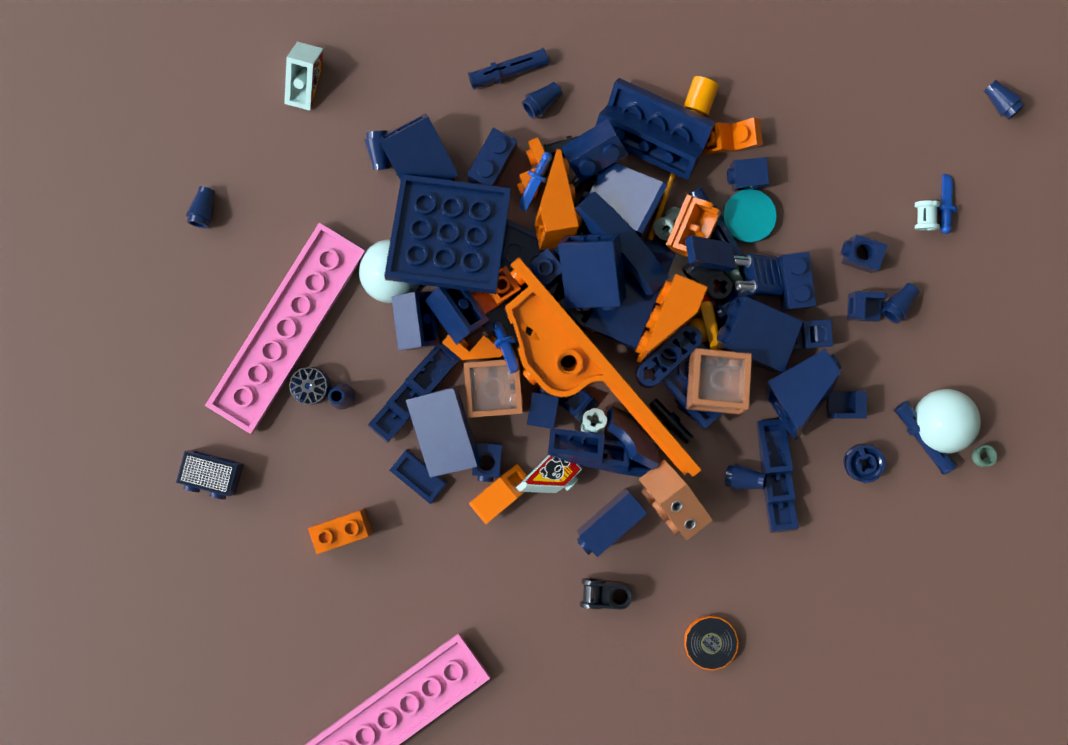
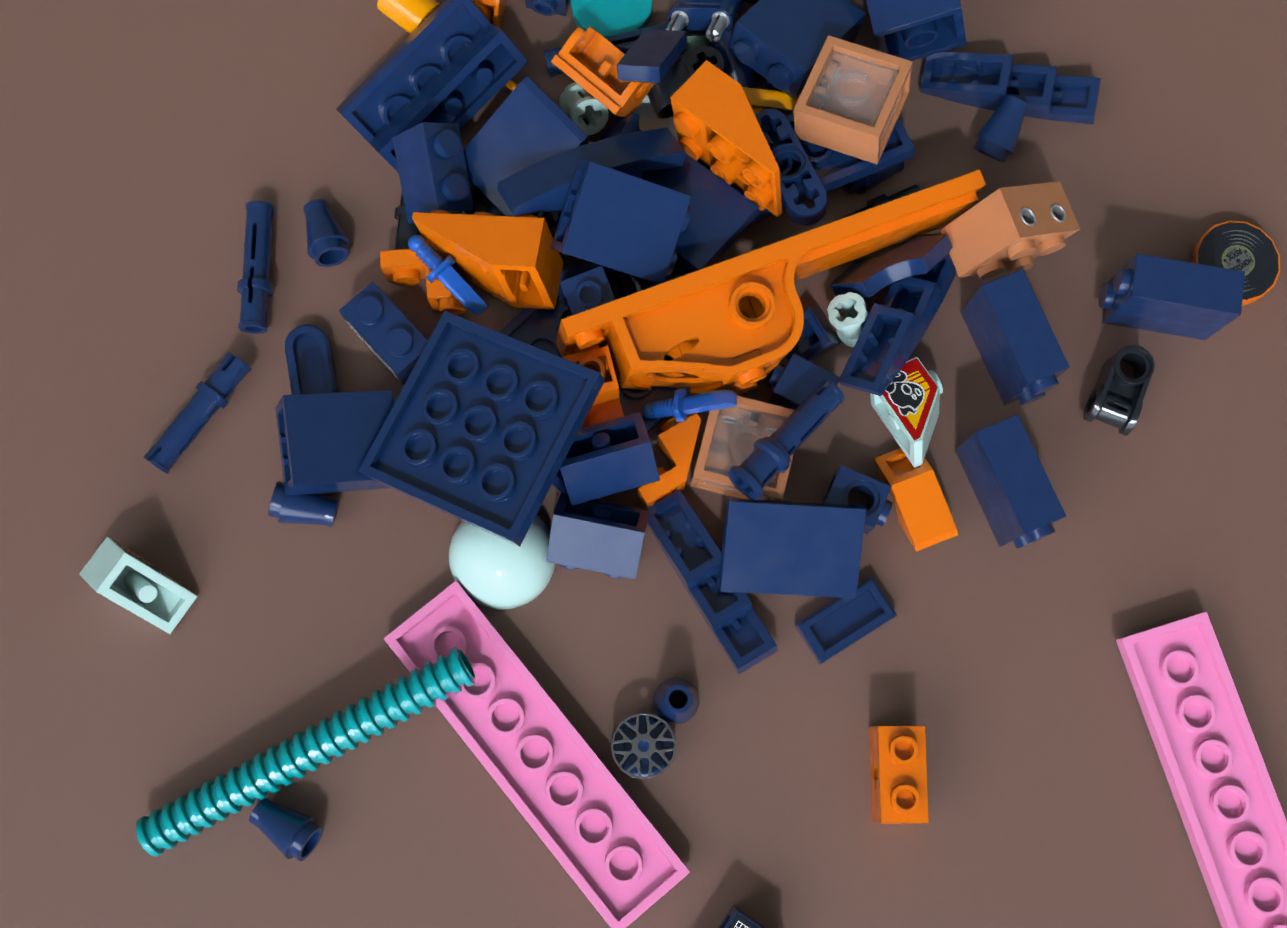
camera: 75 degrees left, 10 degrees down
none -> teal piece [136,647,475,857]
none -> dark blue pin [143,351,252,474]
none -> dark blue tile [285,324,338,395]
none -> dark blue pin [727,379,845,501]
none -> dark blue brick [955,415,1066,549]
none -> dark blue brick [1099,253,1245,340]

